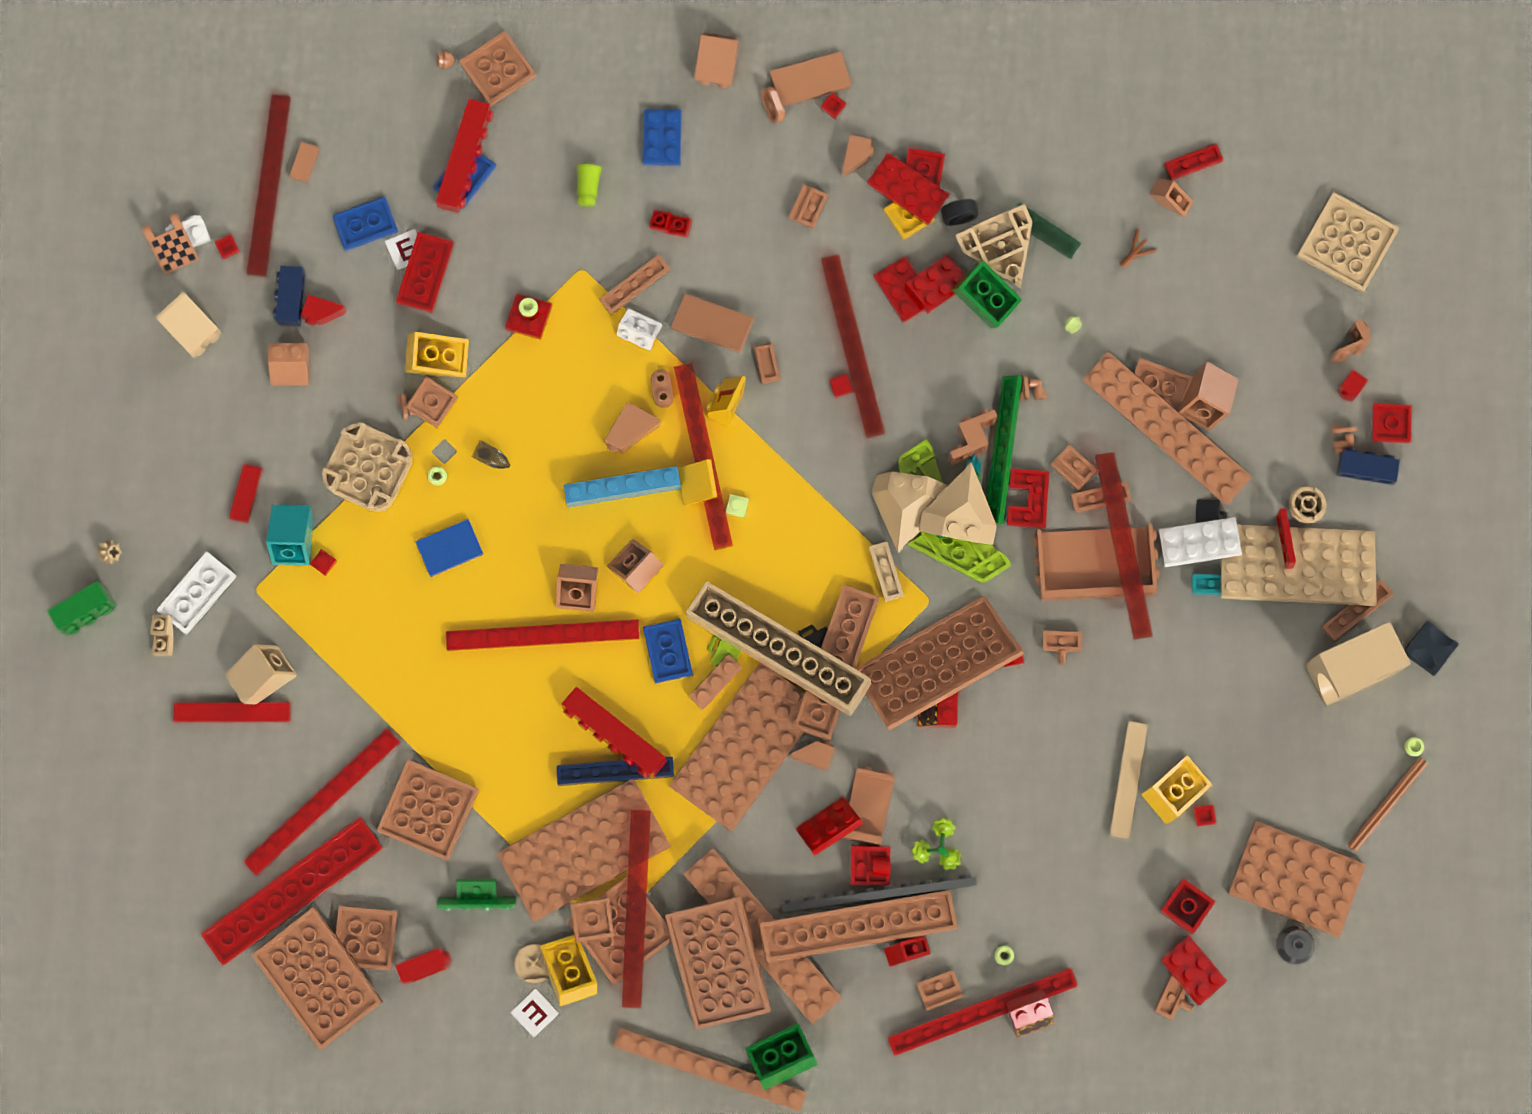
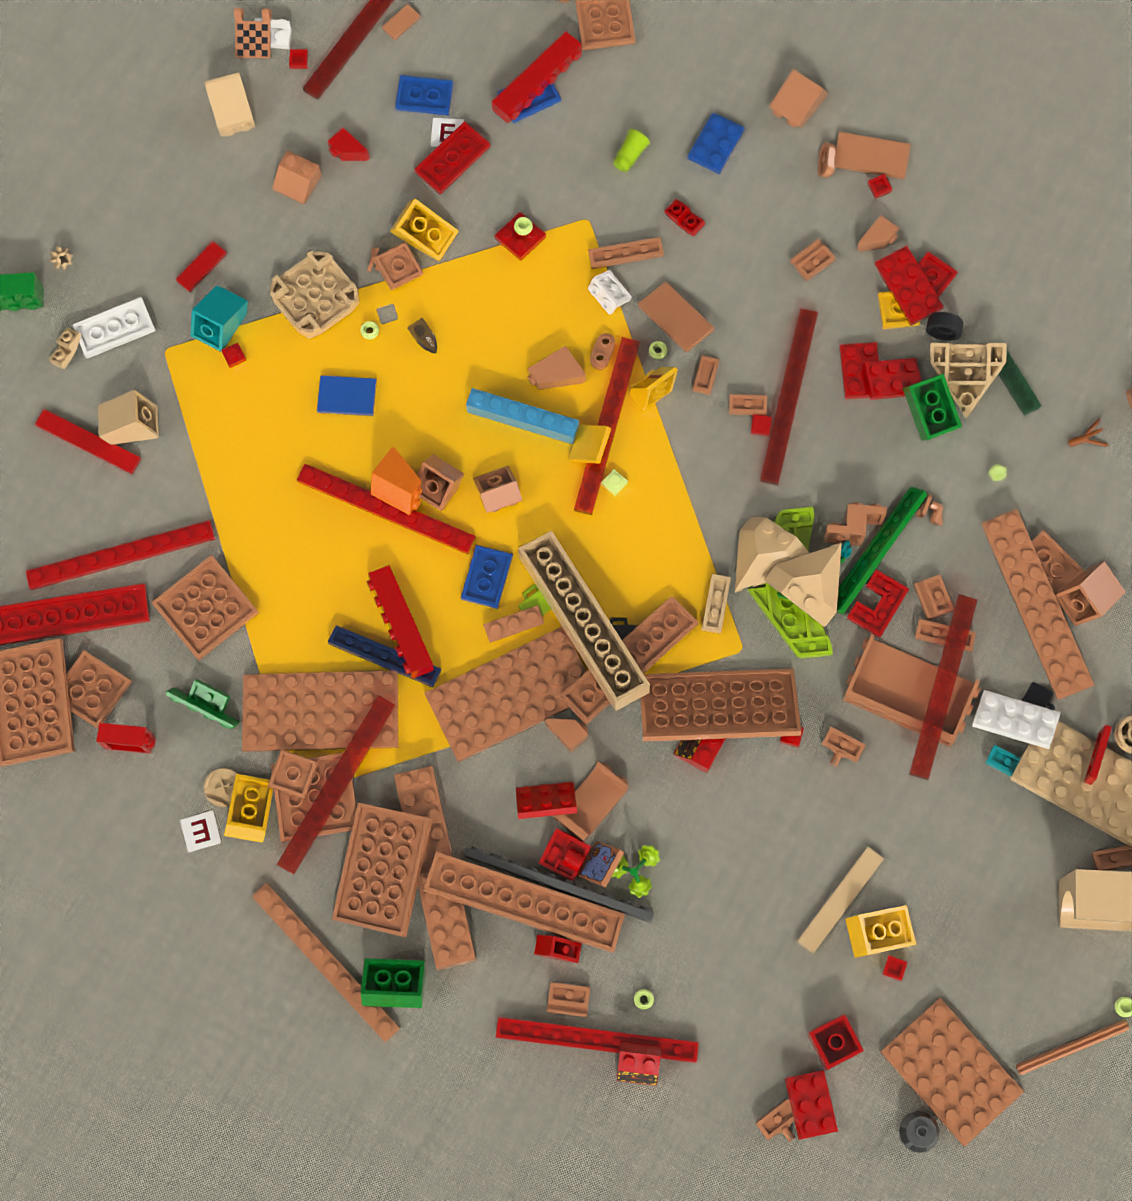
camera: 30 degrees right, 5 degrees down
dark blue brick [273,266,306,327] -> none
none -> orange slope [371,447,422,515]
none -> tile [577,841,624,887]
none -> yellowish green plate [649,341,668,359]
none -> nougat plate [729,394,767,416]

